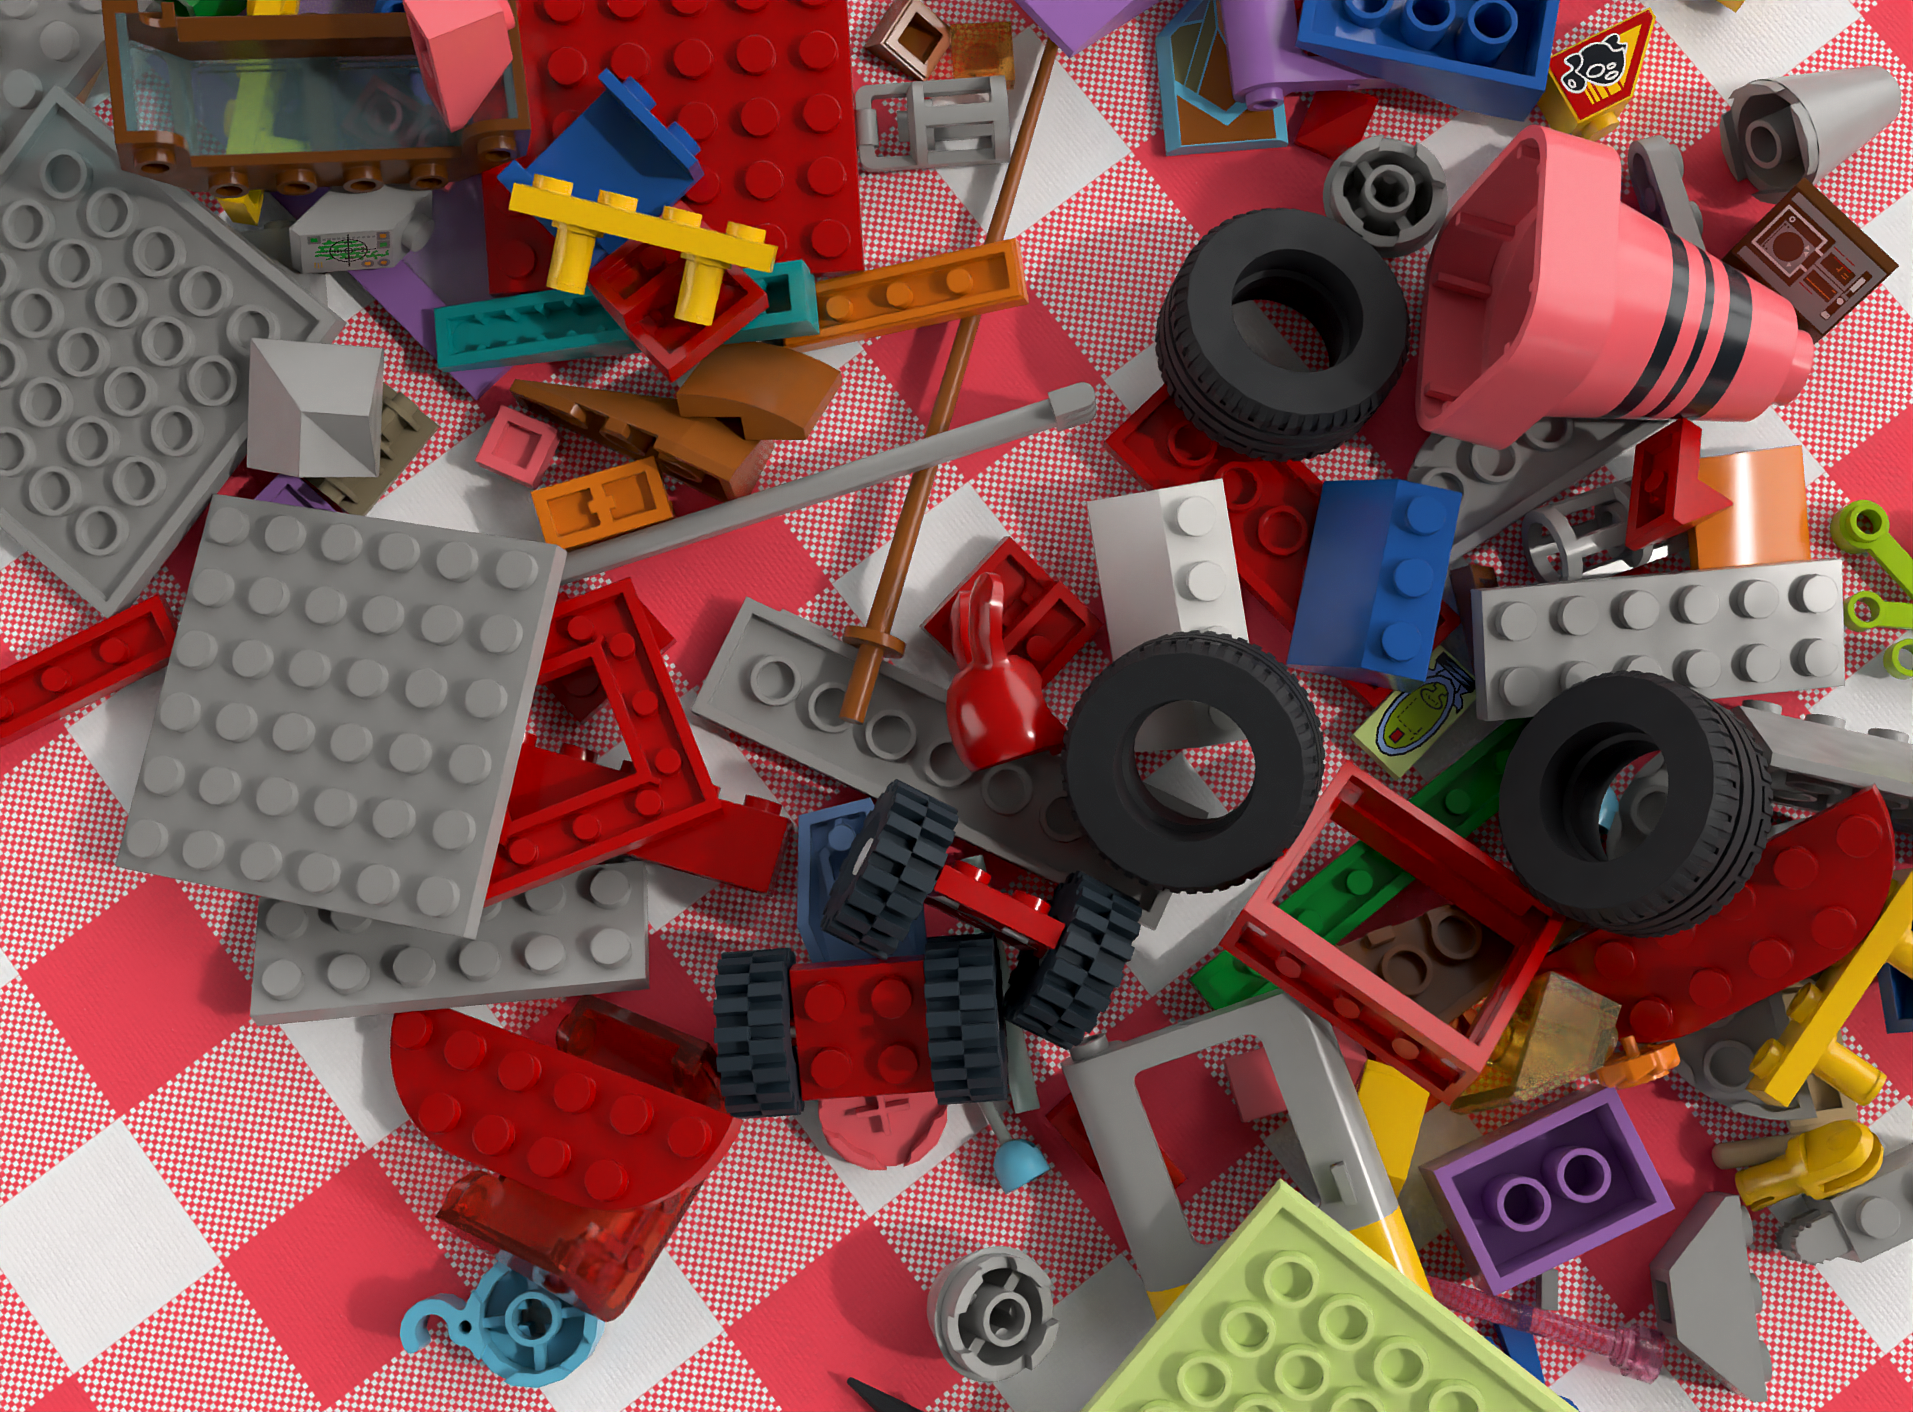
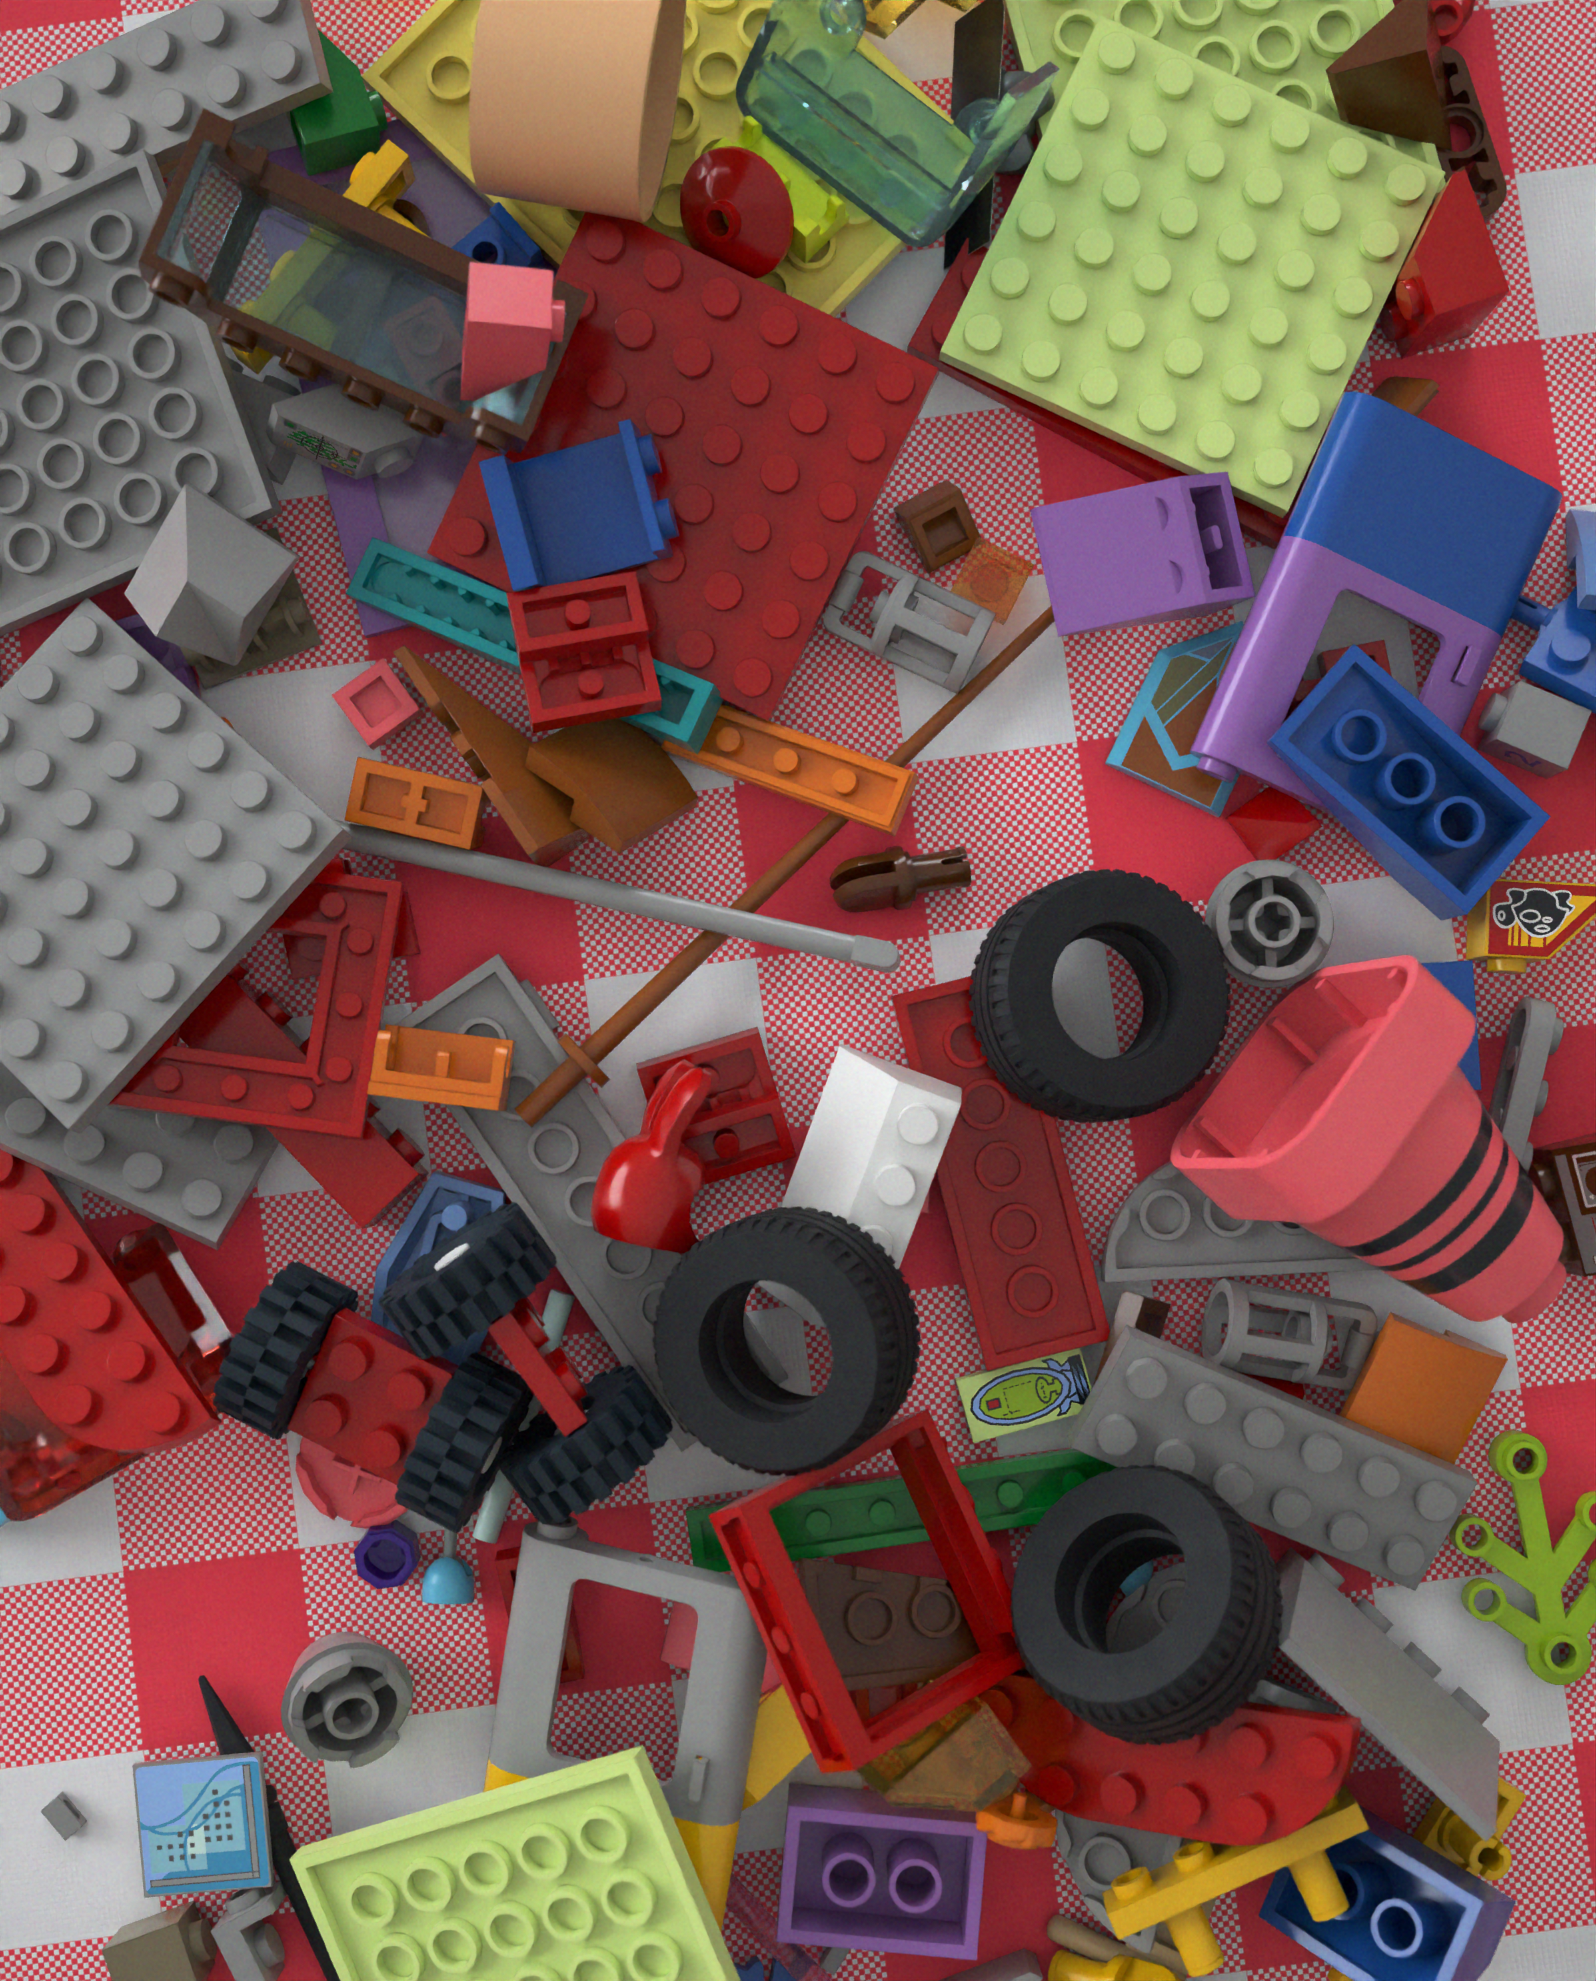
camera: 30 degrees right, 5 degrees up
yellow plate [509,173,778,326] -> none
blue slope [1286,479,1463,694] -> none
red slope [1625,418,1733,552] -> none
none -> dark purple tile [354,1520,421,1589]
none -> orange hinge [367,1024,516,1111]
none -> reddish brown arm [830,846,971,912]

